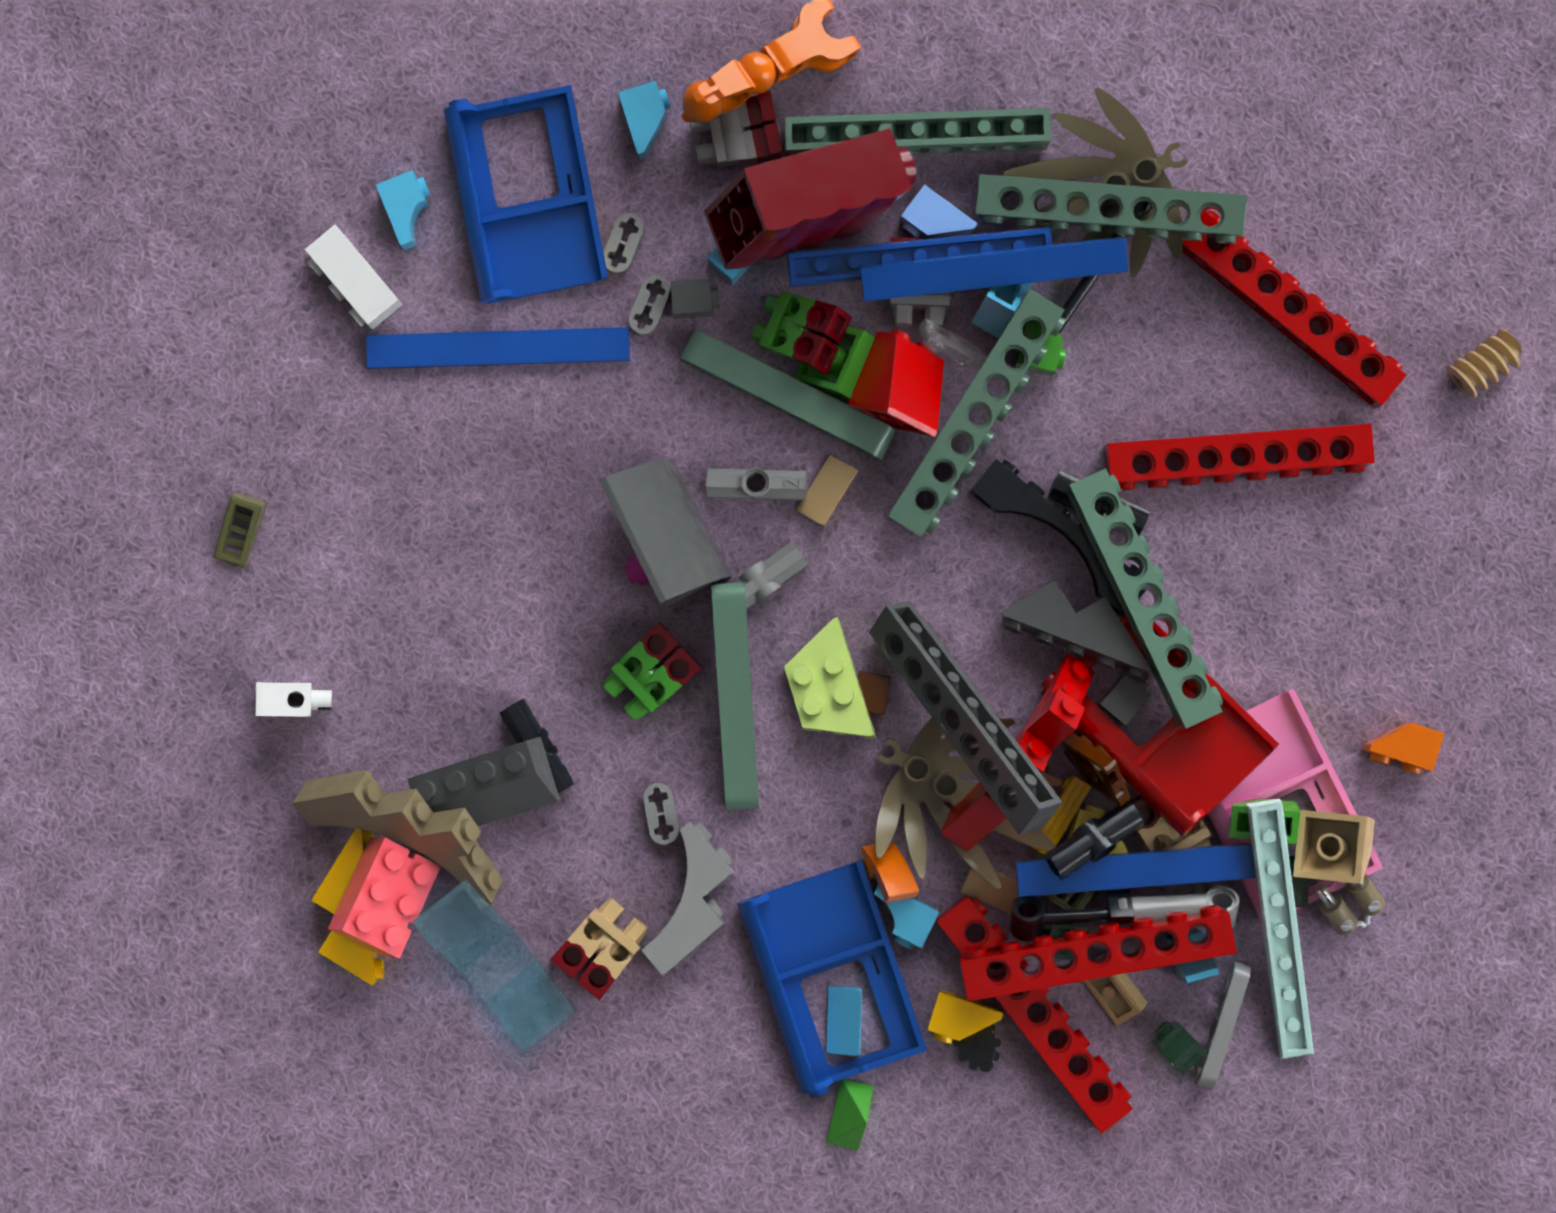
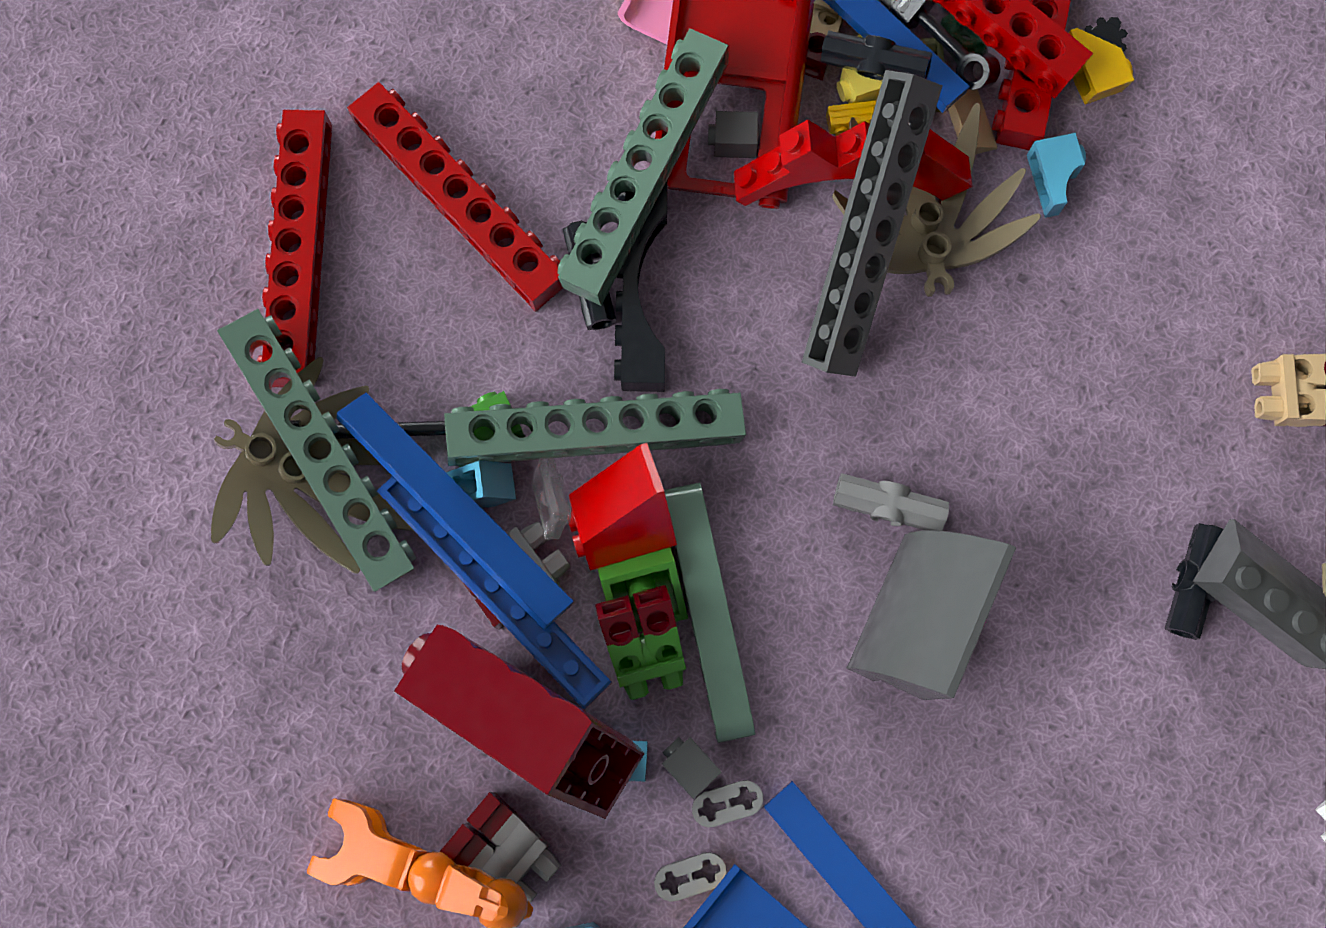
camera: 125 degrees left, 10 degrees down
bright green hips [602,622,704,720] -> none
light grey arch [641,820,734,976] -> none
light grey beam [643,783,679,845] -> none
light grey piece [706,467,807,501] -> none
sand green beam [711,582,759,811] -> none
blue piece [737,861,928,1098] -> none
yellowish green wing [784,617,876,739] -> none
sand green brick [785,108,1051,157] -> none
tan slope [796,455,858,528] -> none
medium azure slope [826,986,862,1056] -> none
bright green slope [826,1078,873,1151] -> none
reddish brown slope [857,671,891,715] -> none
orange slope [860,841,919,903] -> none
light blue slope [899,184,977,239] -> none
dark grey slope [1001,580,1152,682] -> none
reddish brown wing [1062,733,1131,806] -> none
tan piece [1446,329,1522,398] -> none

